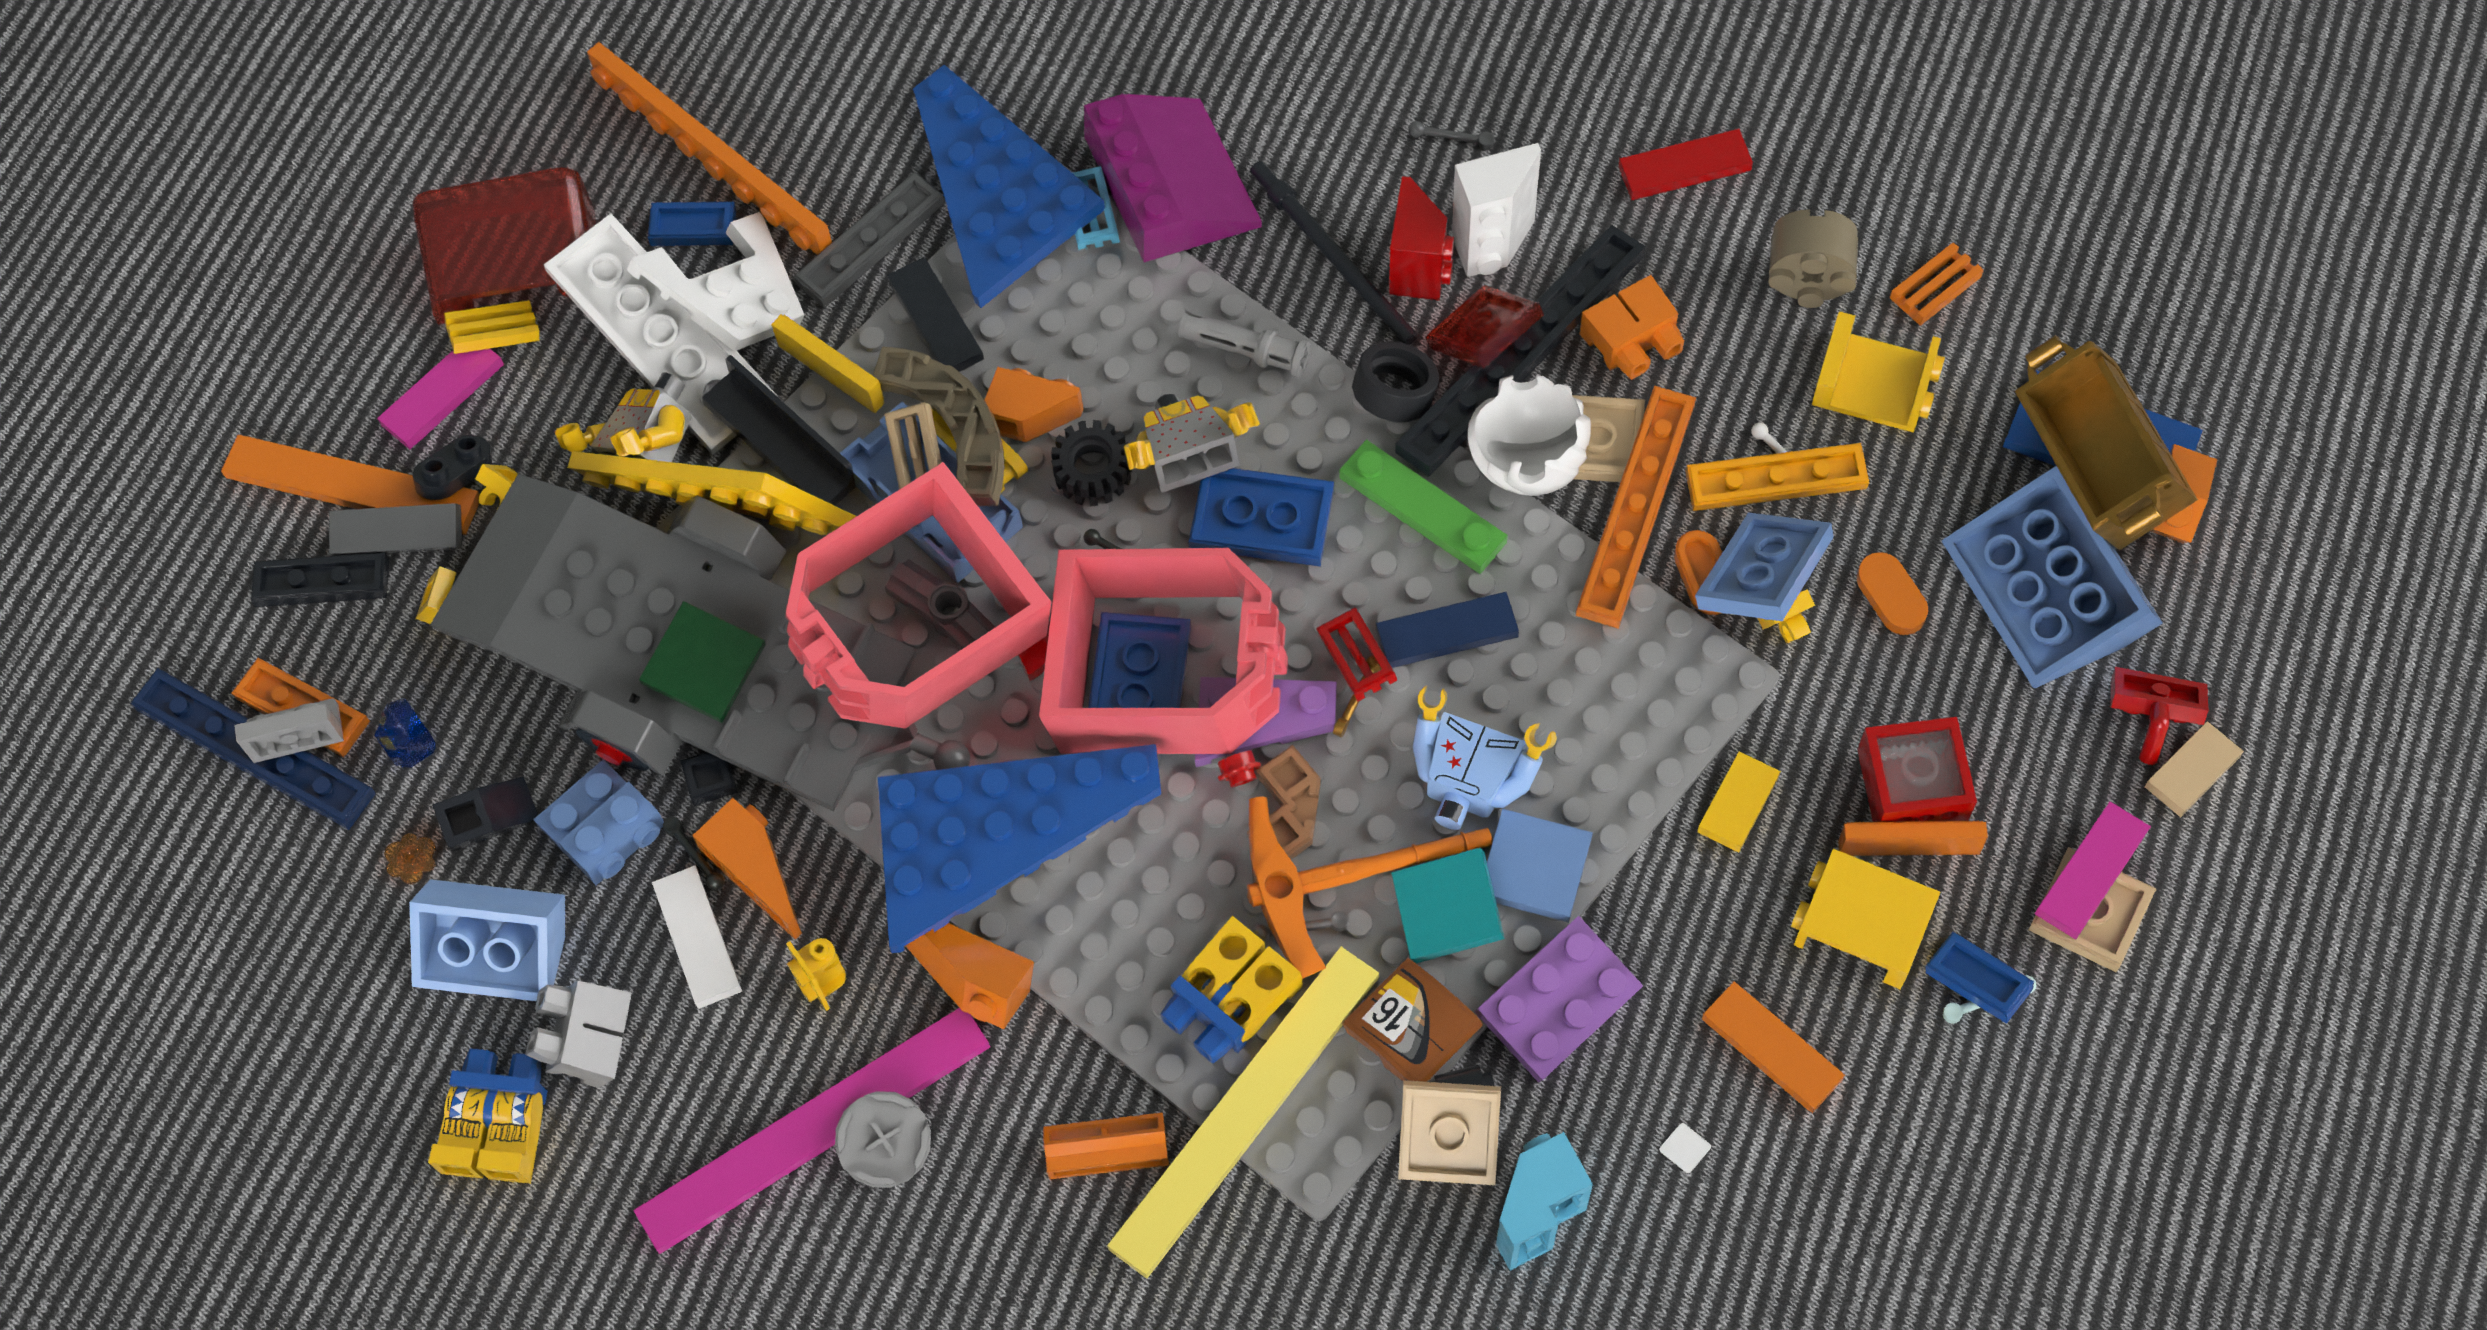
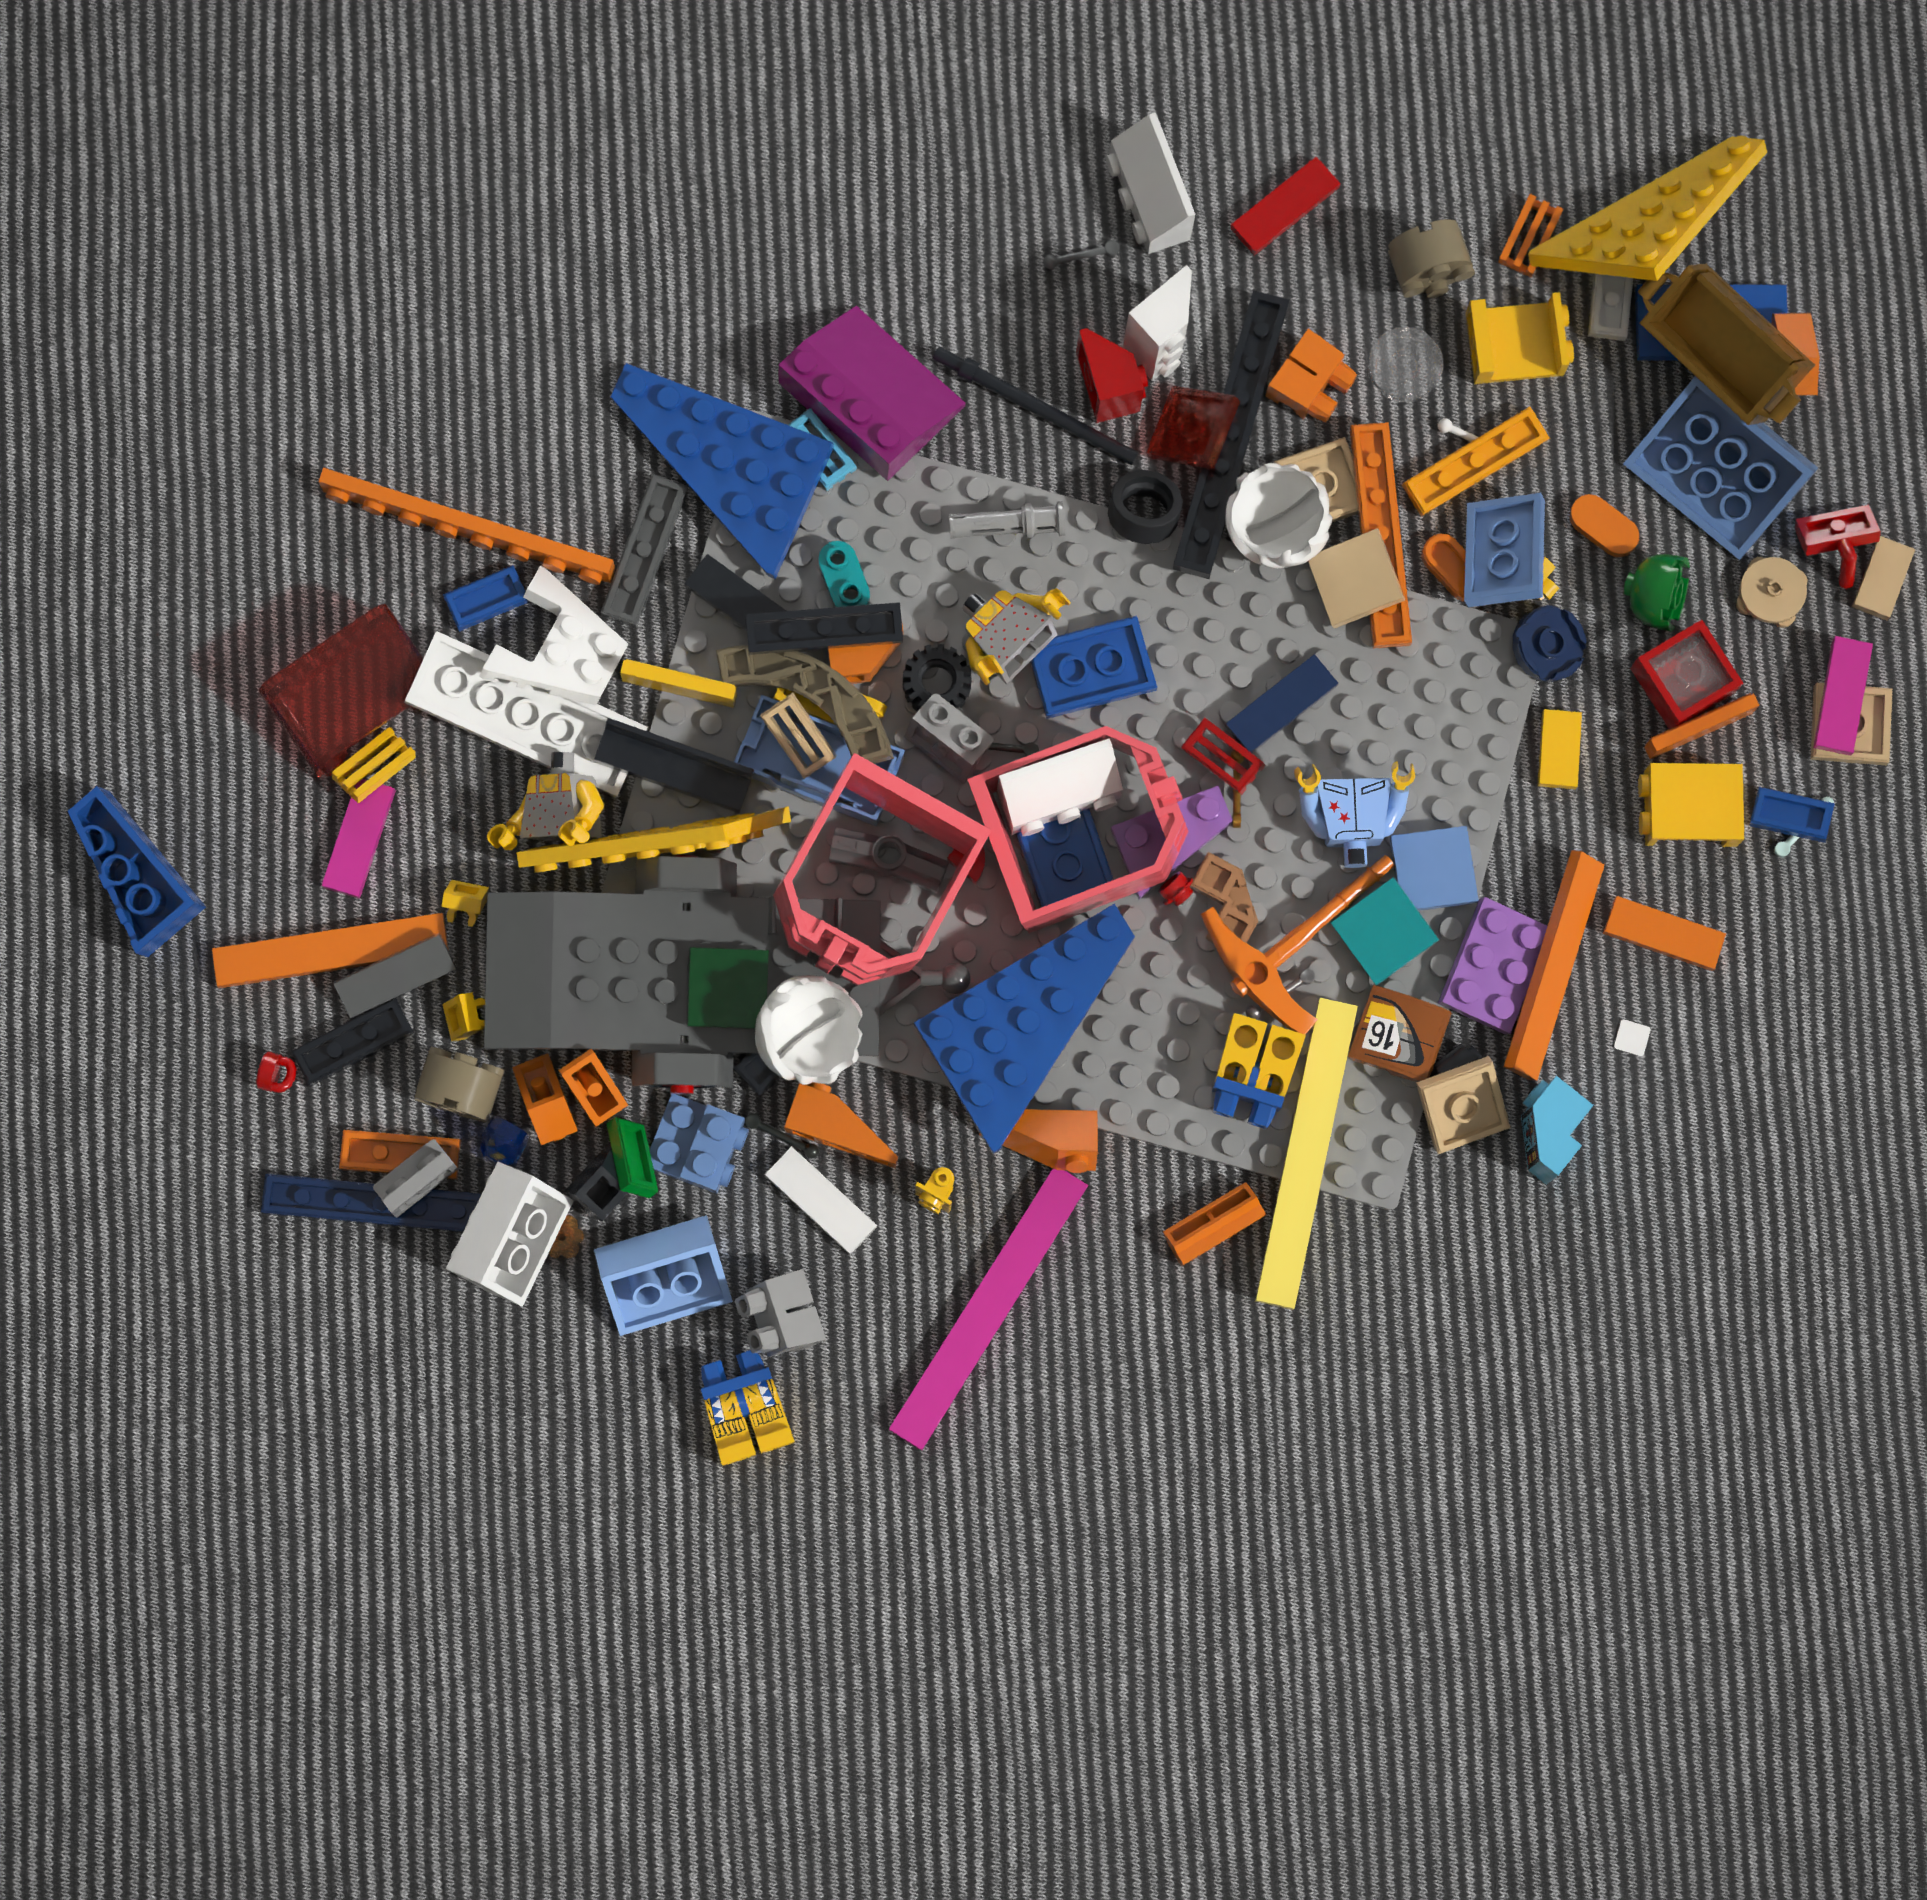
camera: 35 degrees left, 15 degrees up
black plate [413,435,492,500] -> none
light grey tile [835,1091,931,1188] -> none
bright green plate [1339,439,1508,574] -> none
none -> blue wedge [67,786,206,957]
none -> red tile [256,1051,297,1093]
none -> dark tan brick [414,1046,505,1123]
none -> white brick [446,1162,574,1307]
none -> orange slope [512,1053,578,1145]
none -> orange slope [559,1048,628,1127]
none -> green tile [606,1117,658,1198]
none -> black panel [745,602,903,655]
none -> white piece [755,975,863,1085]
none -> teal plate [819,541,870,607]
none -> light grey bracket [904,693,994,784]
none -> white slope [997,738,1123,836]
none -> white slope [1106,112,1195,254]
none -> tan tile [1308,528,1405,629]
none -> clear tile [1368,327,1444,402]
none -> orange tile [1504,850,1605,1081]
none -> dark blue tile [1512,605,1586,682]
none -> yellow wing [1528,136,1767,281]
none -> white tile [1588,274,1633,341]
none -> green cylinder [1624,554,1690,632]
none -> tan piece [1736,557,1807,628]

